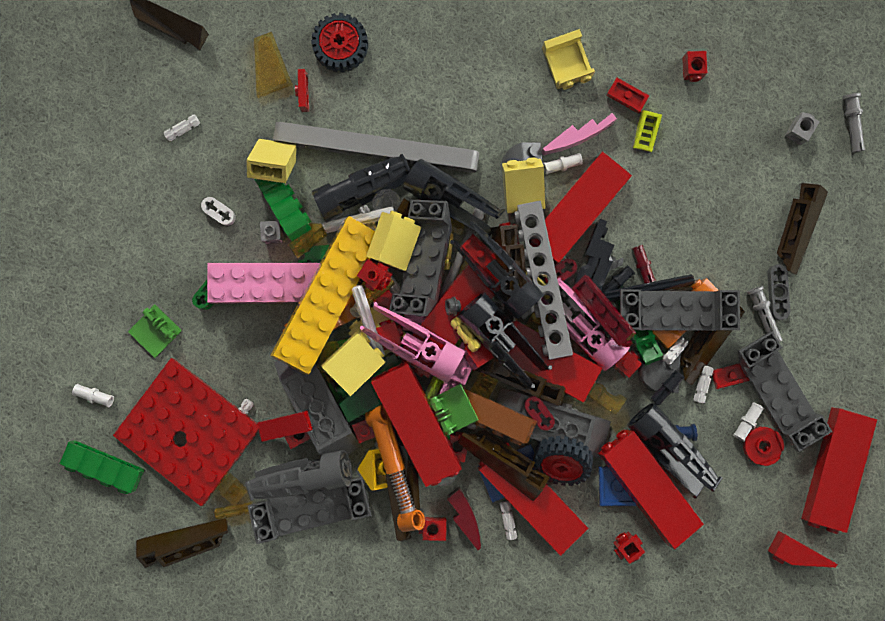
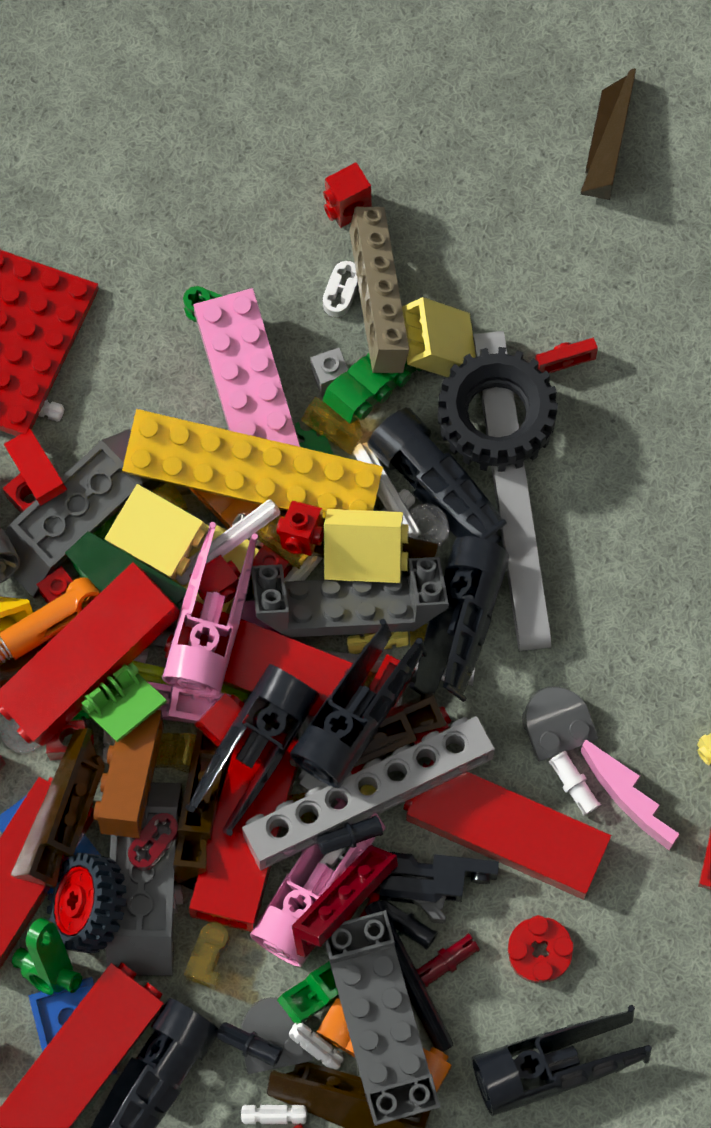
camera: 75 degrees right, 15 degrees down
white pin [72,384,114,407] -> none
bright green hinge [128,304,182,358] -> none
white axle [164,115,200,141] -> none
clear yellow wing [254,31,293,98] -> none
wheel [311,13,368,73] -> none
dark grey plate [445,297,461,316] -> none
light yellow axle [451,317,481,352] -> none
light yellow brick [502,158,545,214] -> none
dark red beam [544,259,577,285] -> none
red brick [612,350,642,378] -> none
neon yellow slope [633,110,662,152] -> none
dark blue bush [674,424,698,441] -> none
none -> green piece [12,918,82,995]
none -> black axle [317,815,383,854]
none -> red brick [323,162,372,228]
none -> dark tan brick [349,207,409,373]
none -> black tyre [438,347,558,472]
none -> black piece [472,1005,652,1116]
none -> red plate [507,915,573,983]

